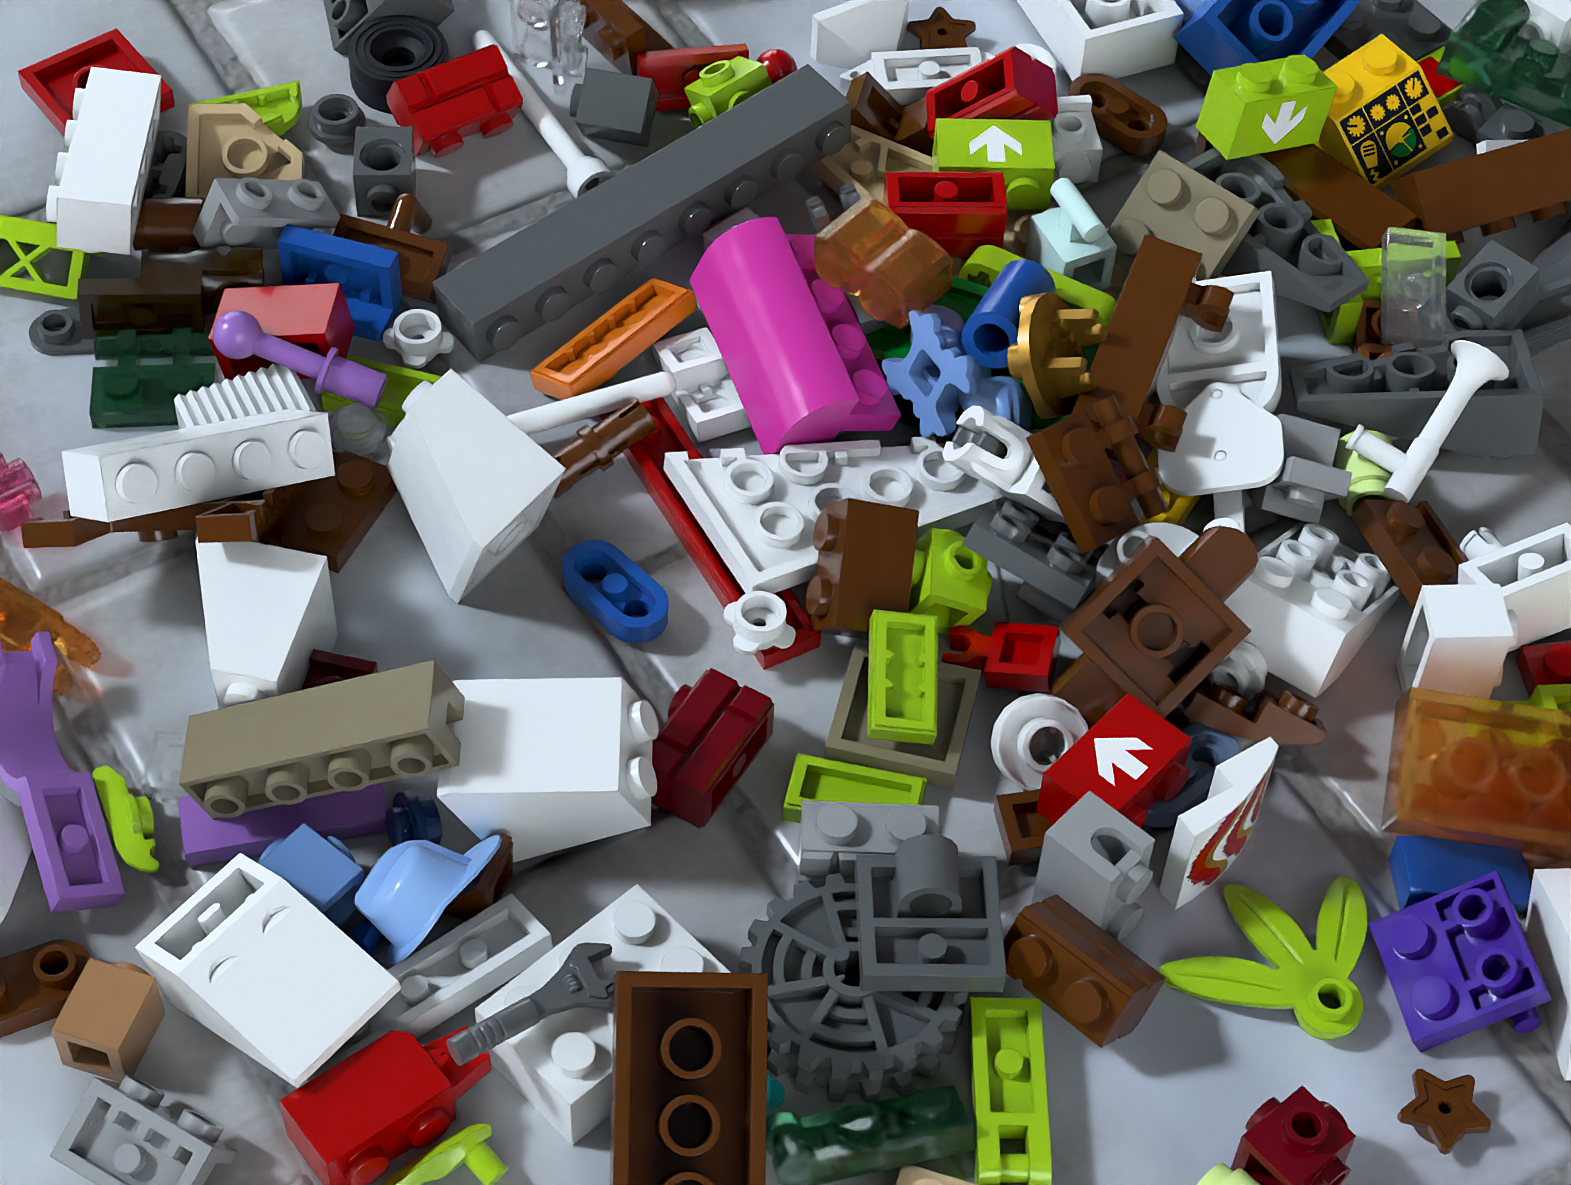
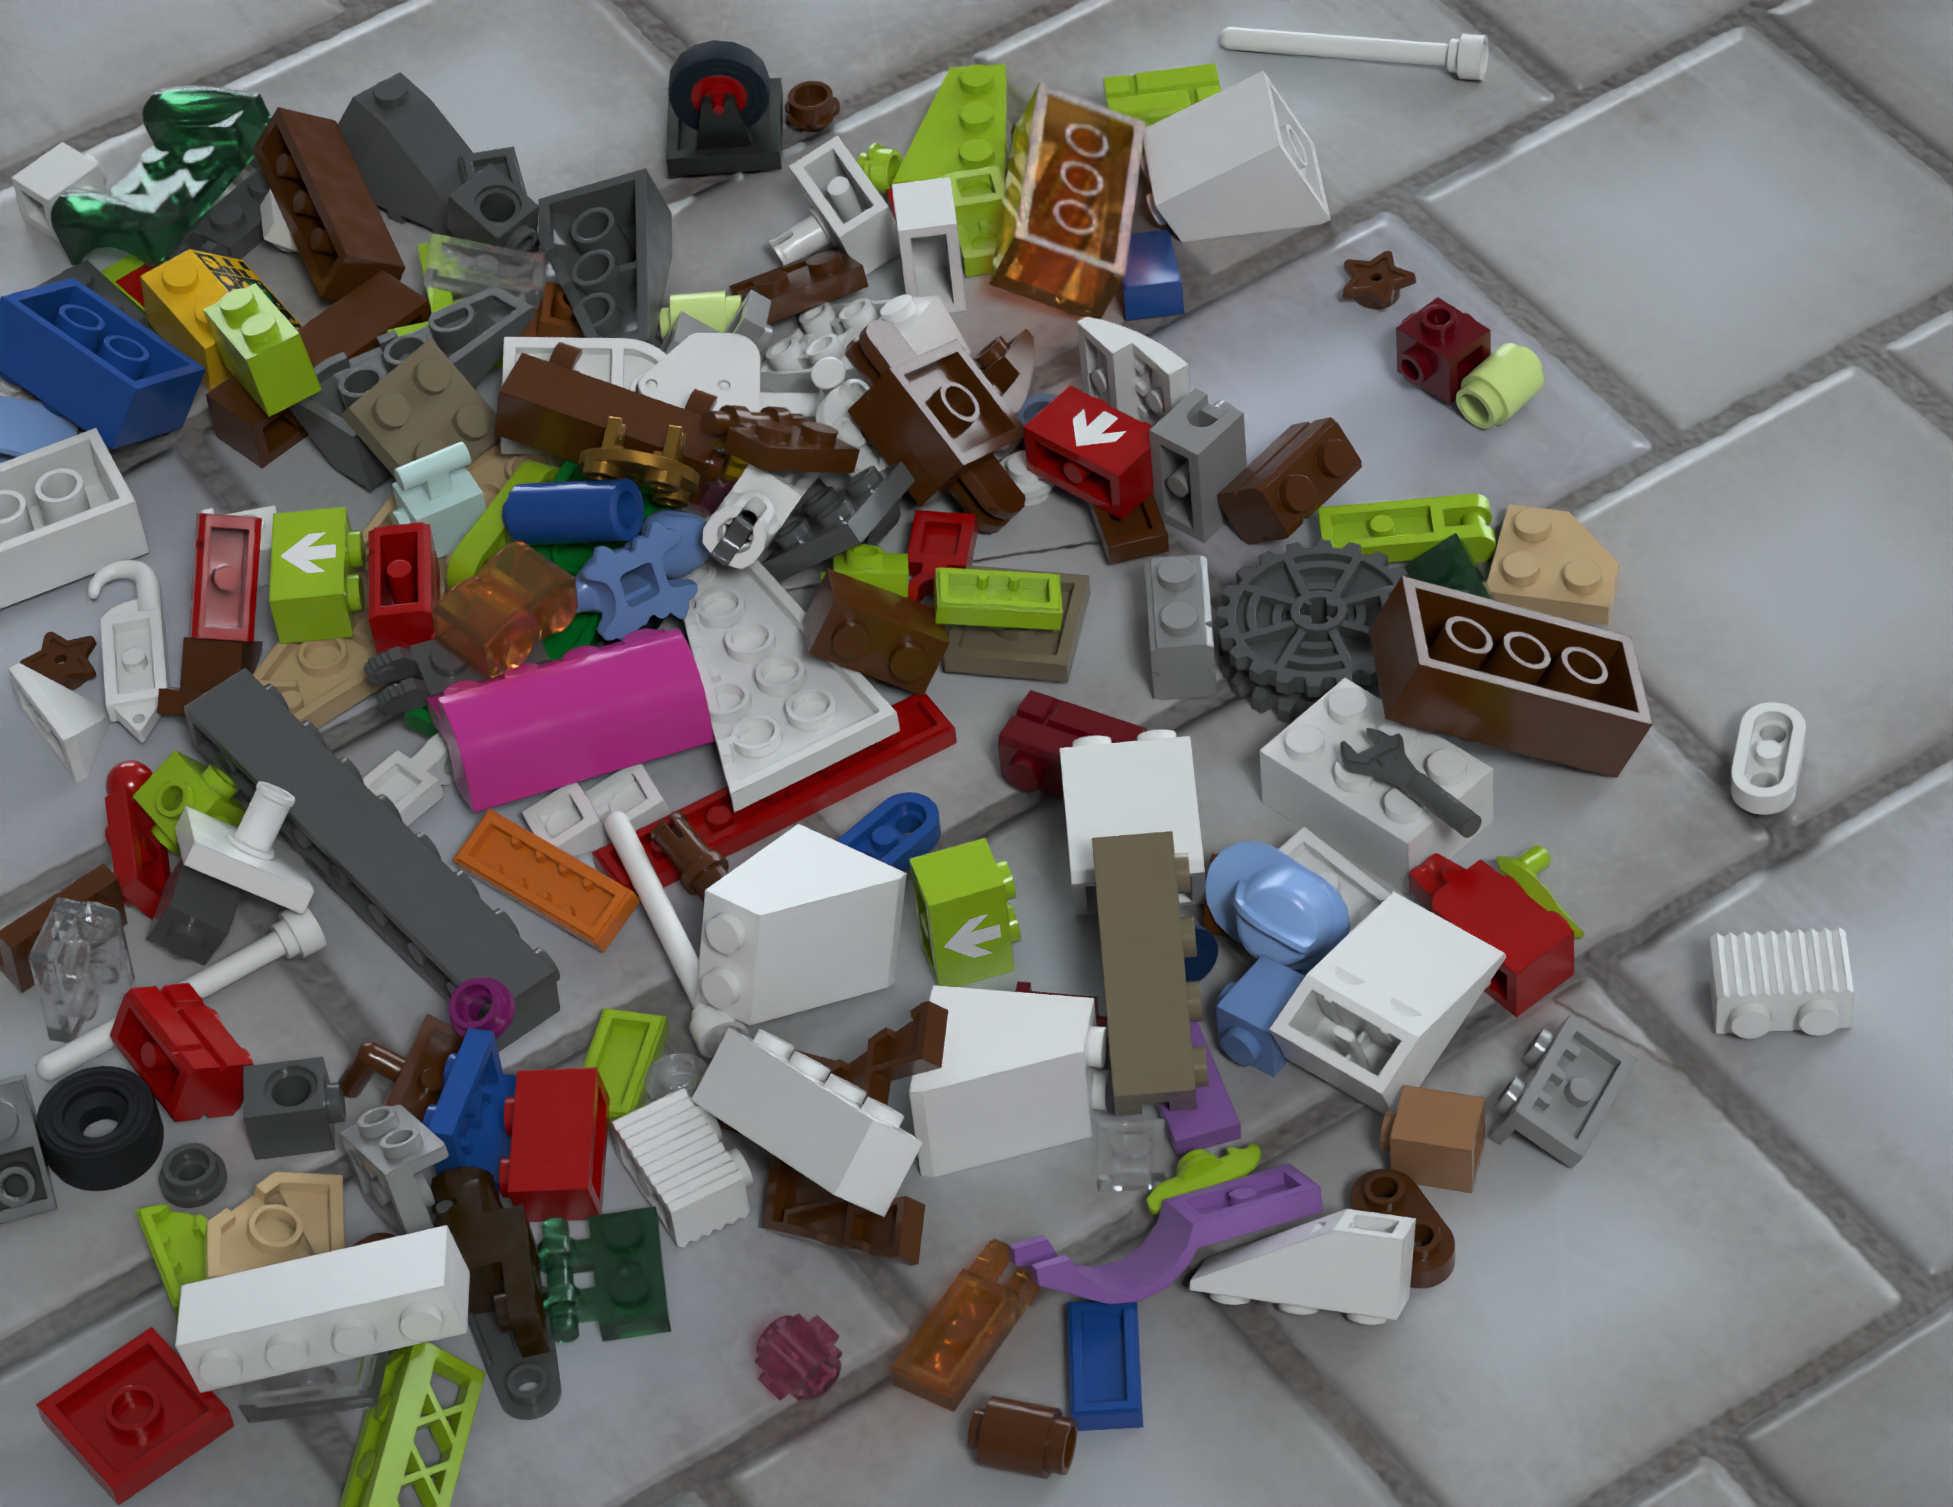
camera: 85 degrees left, 5 degrees down
medium lavender pin [212,310,388,410] -> none
white plate [383,309,455,369] -> none
white plate [723,591,796,655] -> none
lime tile [782,753,927,823] -> none
dark grey plate [854,834,1007,992] -> none
white plate [990,693,1089,791] -> none
reddish brown plate [1068,74,1168,155] -> none
lime plant [1158,876,1367,1040] -> none
white piece [1345,340,1509,503] -> none
dark purple plate [1369,870,1552,1053] -> none
none -> white tile [175,781,314,914]
none -> magenta plate [449,977,515,1039]
none -> lime brick [909,838,1021,987]

